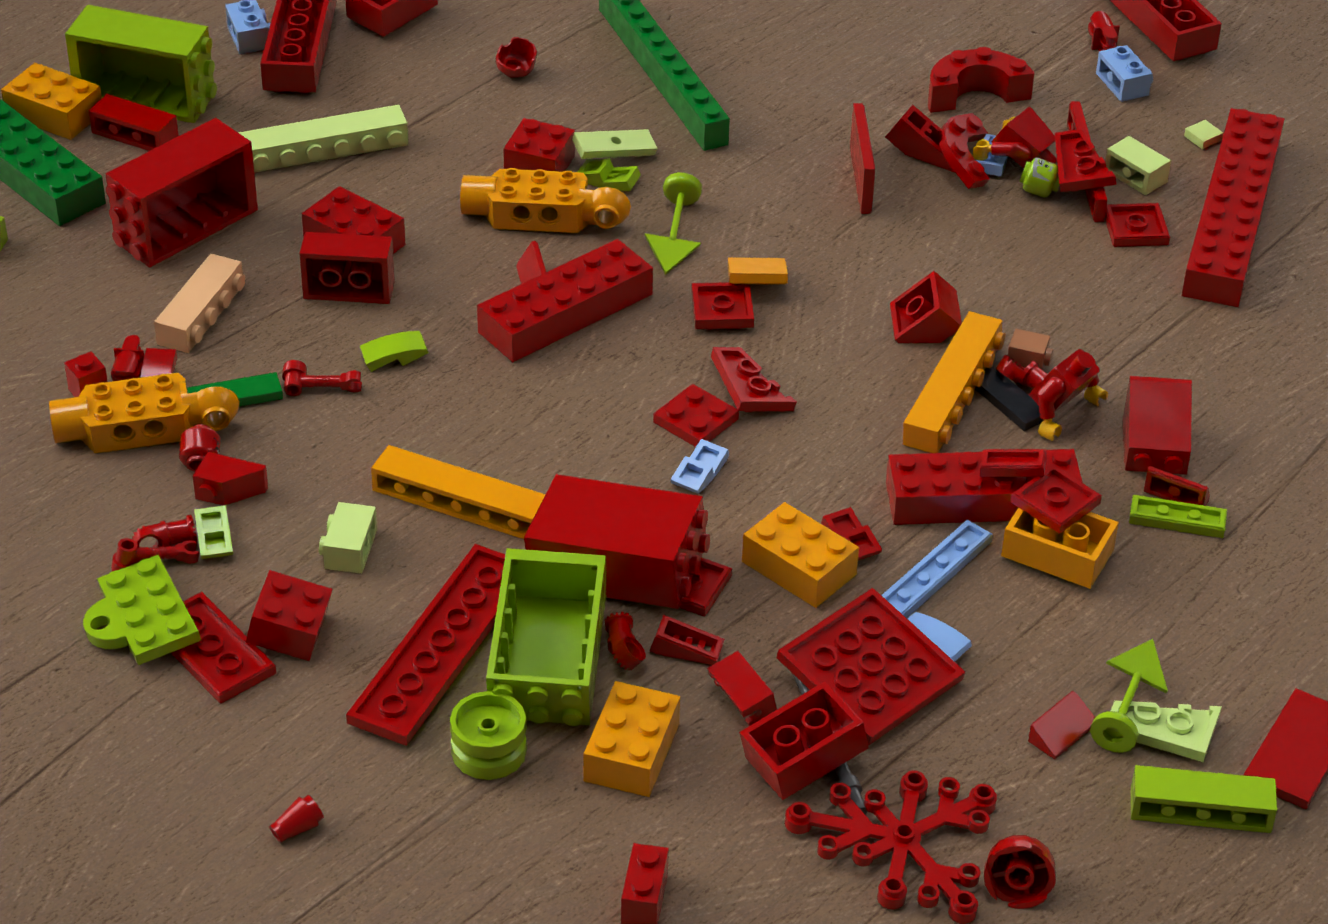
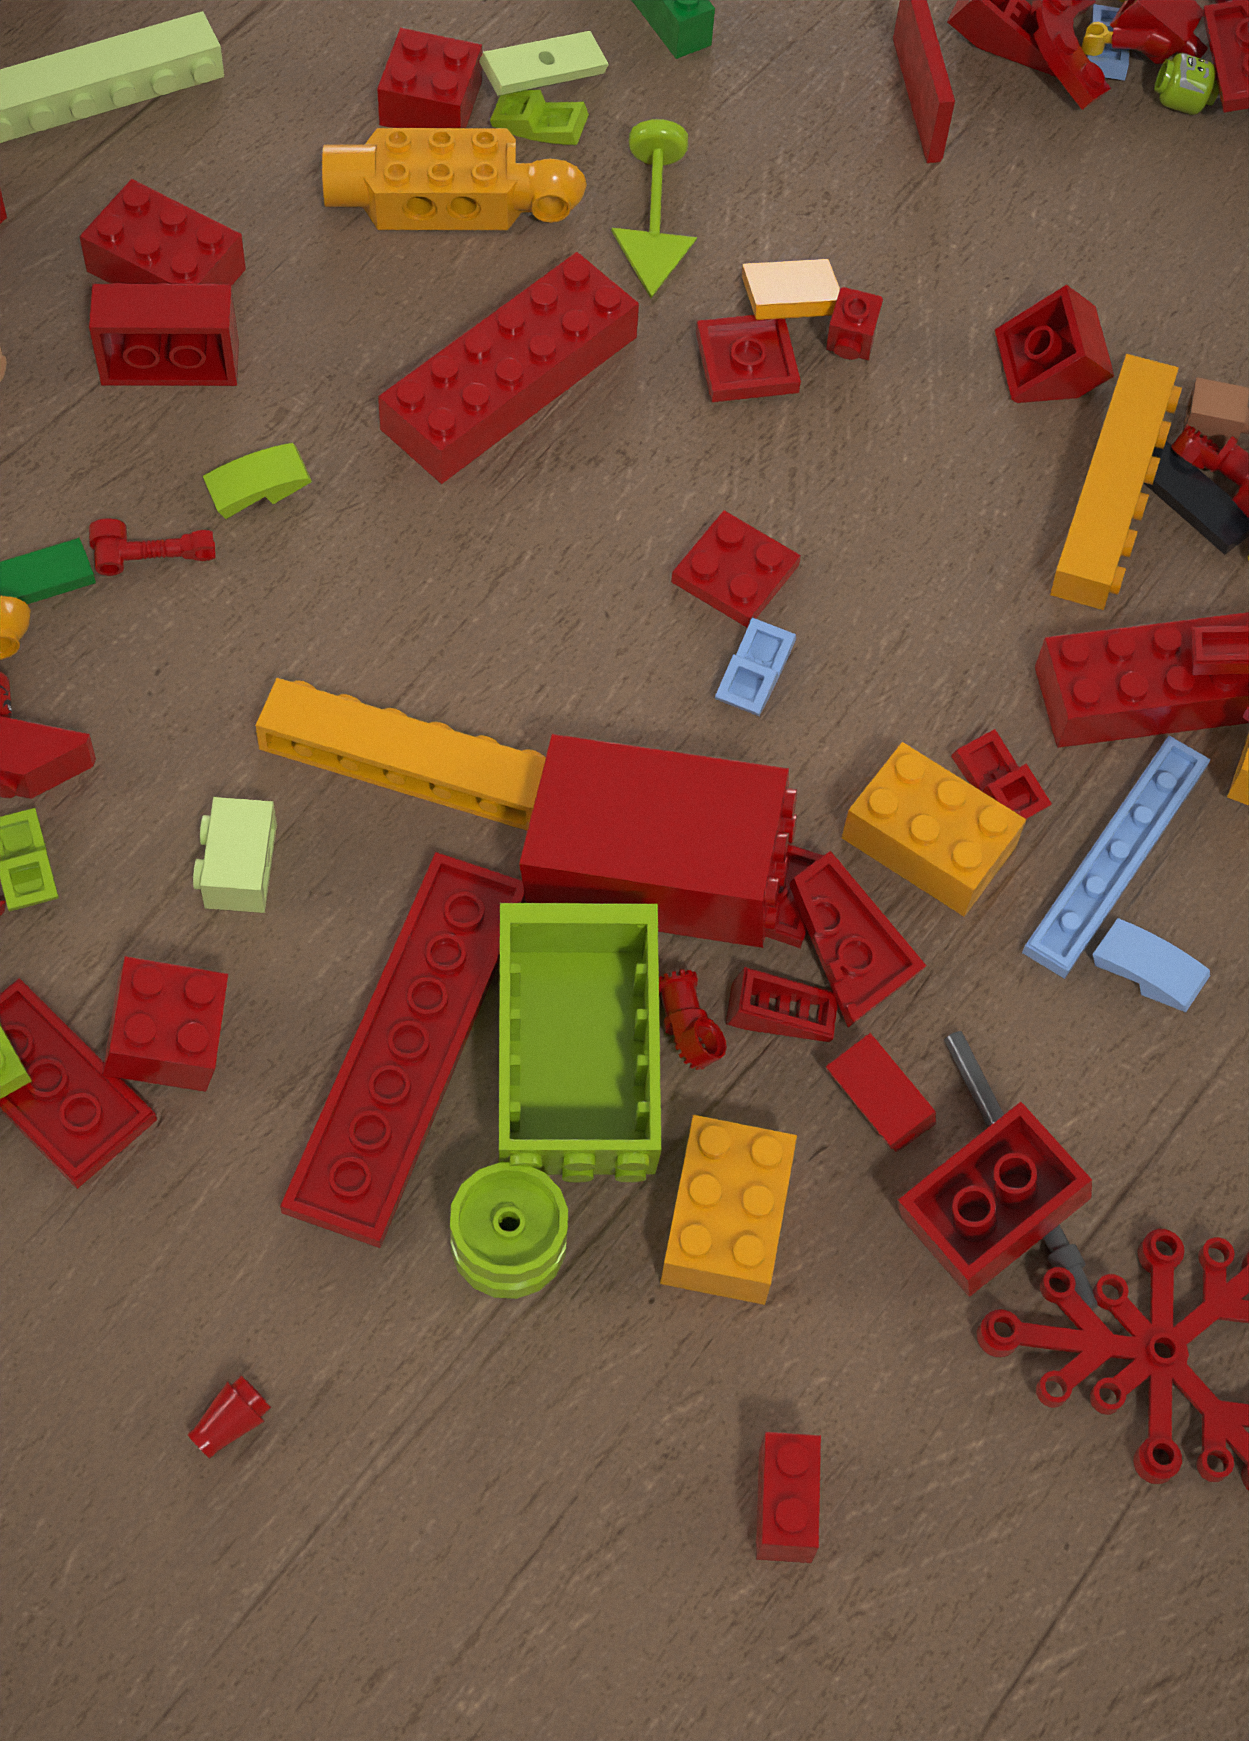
camera: 10 degrees left, 20 degrees up
red slope [516,241,546,284] -> none
red wing [711,347,797,412] -> none
red plate [776,588,965,745] -> none
none -> red wing [789,850,927,1028]
none -> red bracket [826,287,883,360]

